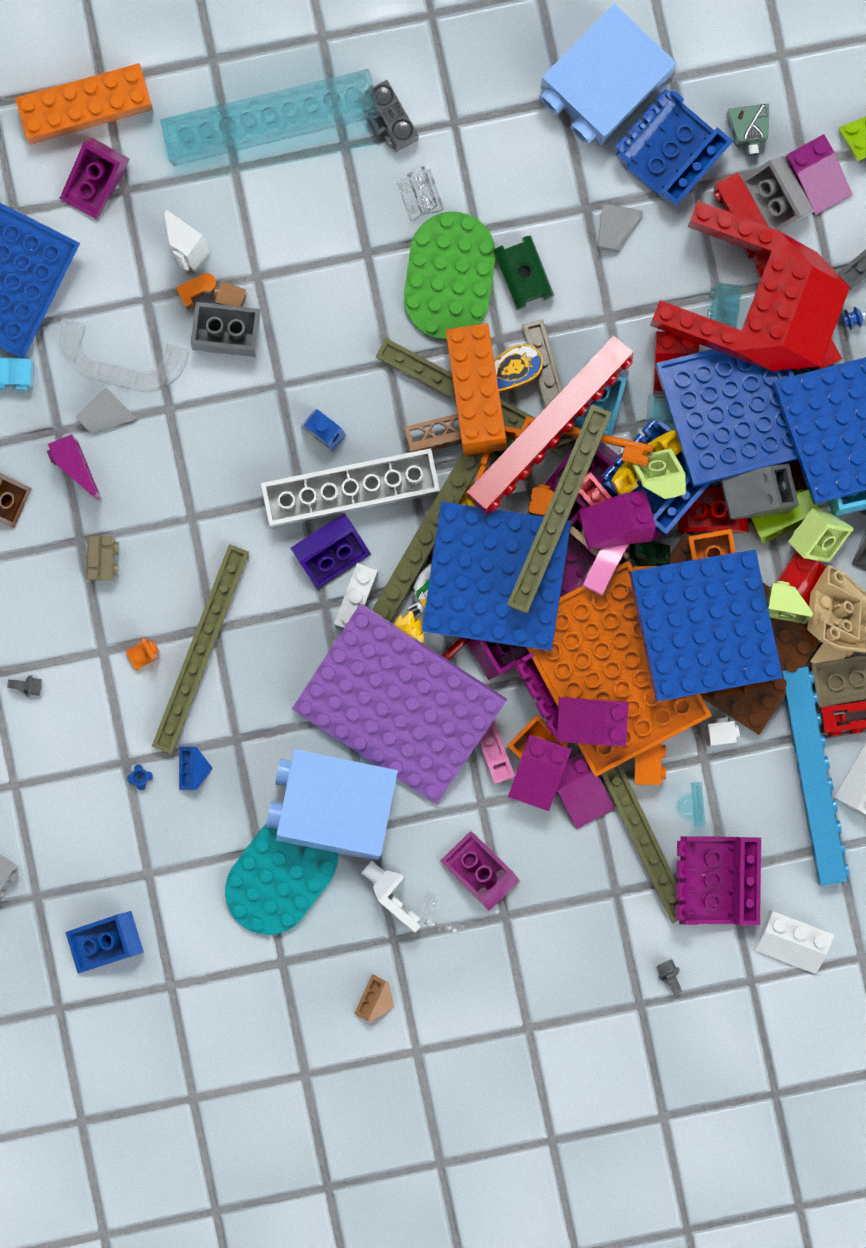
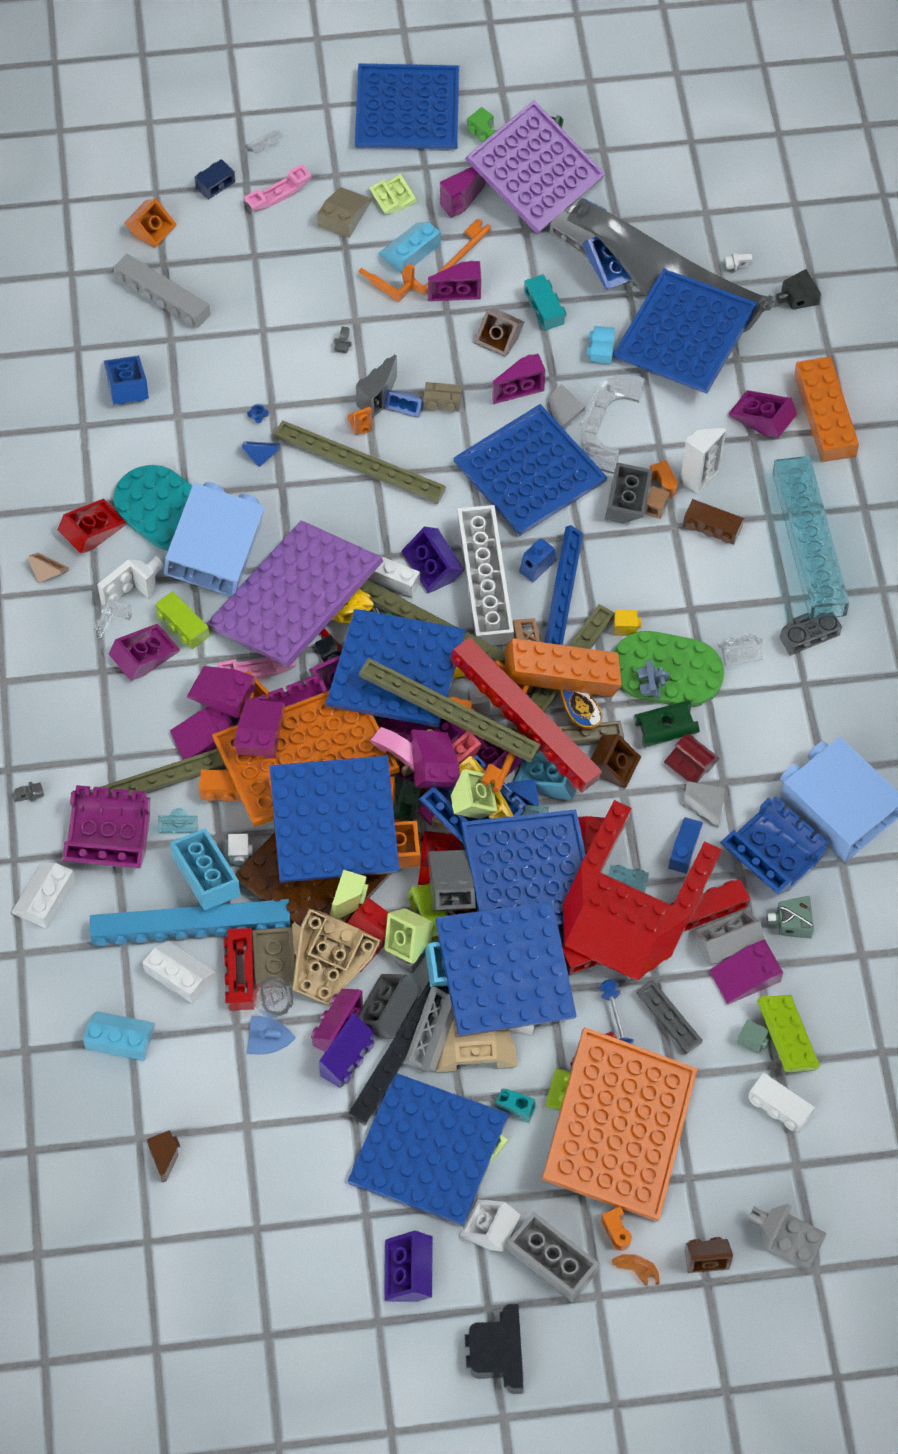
camera: 95 degrees right, 25 degrees down
none -> red slope [57,498,127,554]
none -> lime brick [155,591,210,649]
none -> medium azure brick [170,828,240,911]
none -> black bracket [315,635,341,662]
none -> dark grey slope [356,354,397,418]
none -> blue slope [384,390,423,417]
none -> blue plate [453,404,607,536]
none -> blue slope [506,779,539,814]
none -> blue plate [544,525,583,645]
none -> reddish brown slope [591,734,641,788]
none -> yellow brick [614,610,641,636]
none -> sand blue hips [638,660,670,699]
none -> dark red brick [664,734,720,783]
none -> blue slope [668,817,703,874]
none -> reddish brown brick [683,499,744,545]

